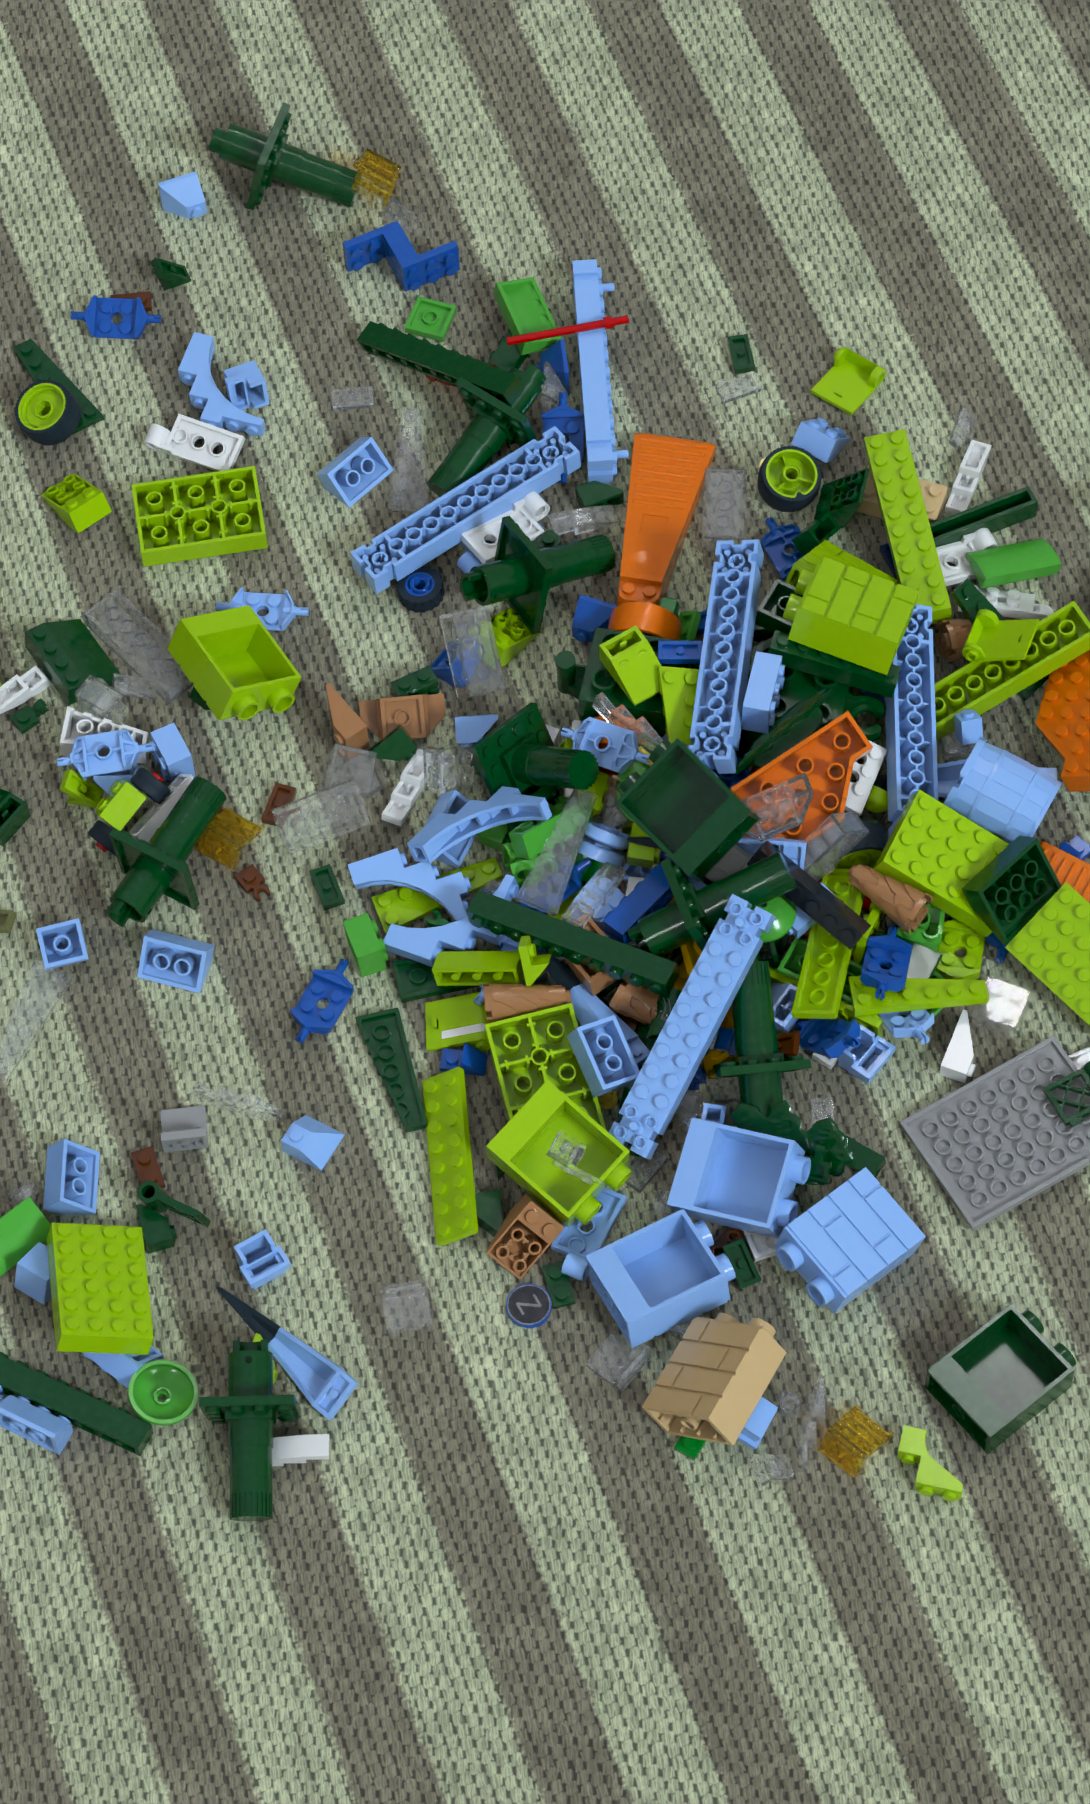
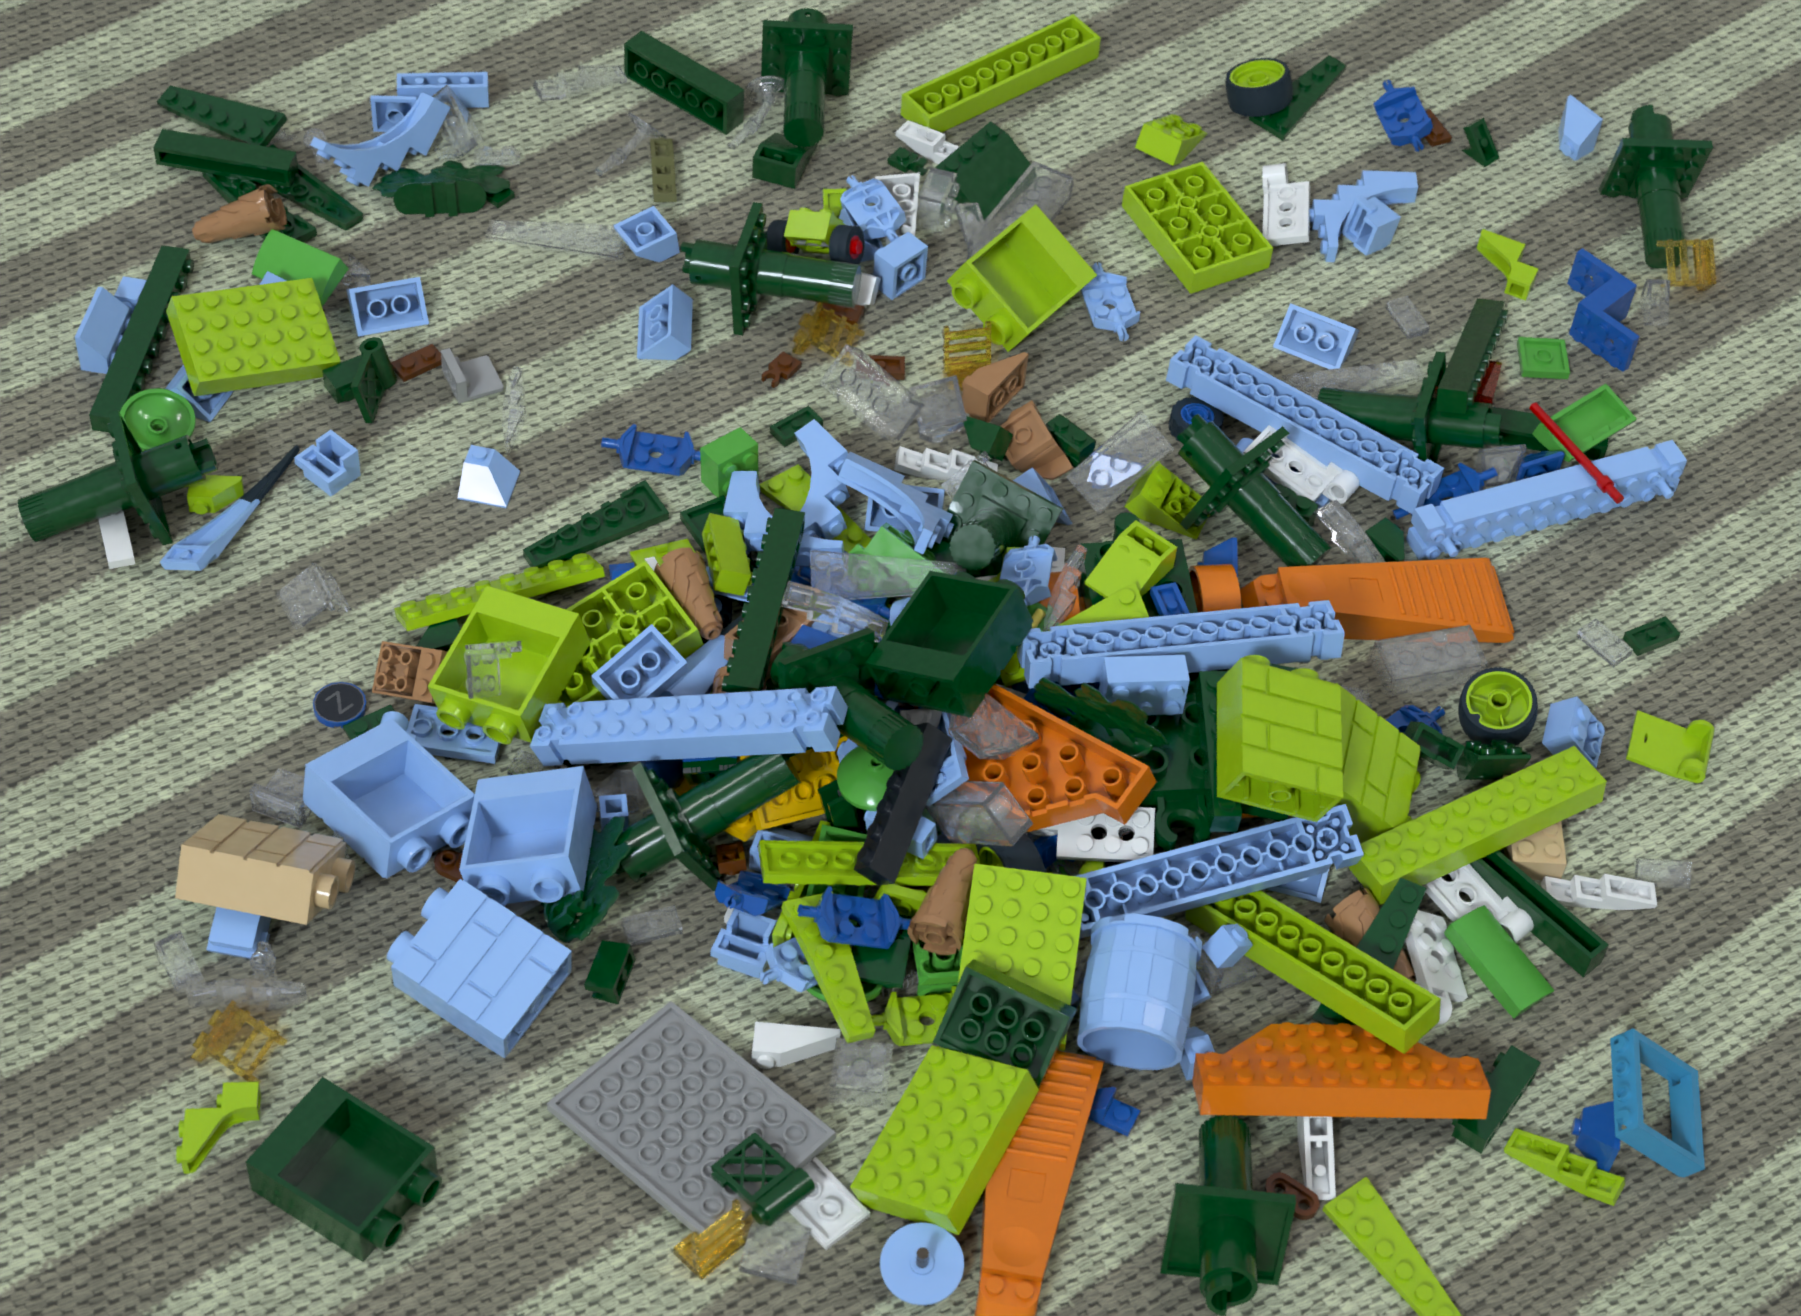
camera: 65 degrees right, 10 degrees down
lime slope [518,936,551,986] -> none
dark green plate [720,1238,761,1290] -> none
lime door [962,609,1040,662] -> none
none -> clear yellow plate [942,321,991,391]
none -> lime arch [1477,229,1539,301]

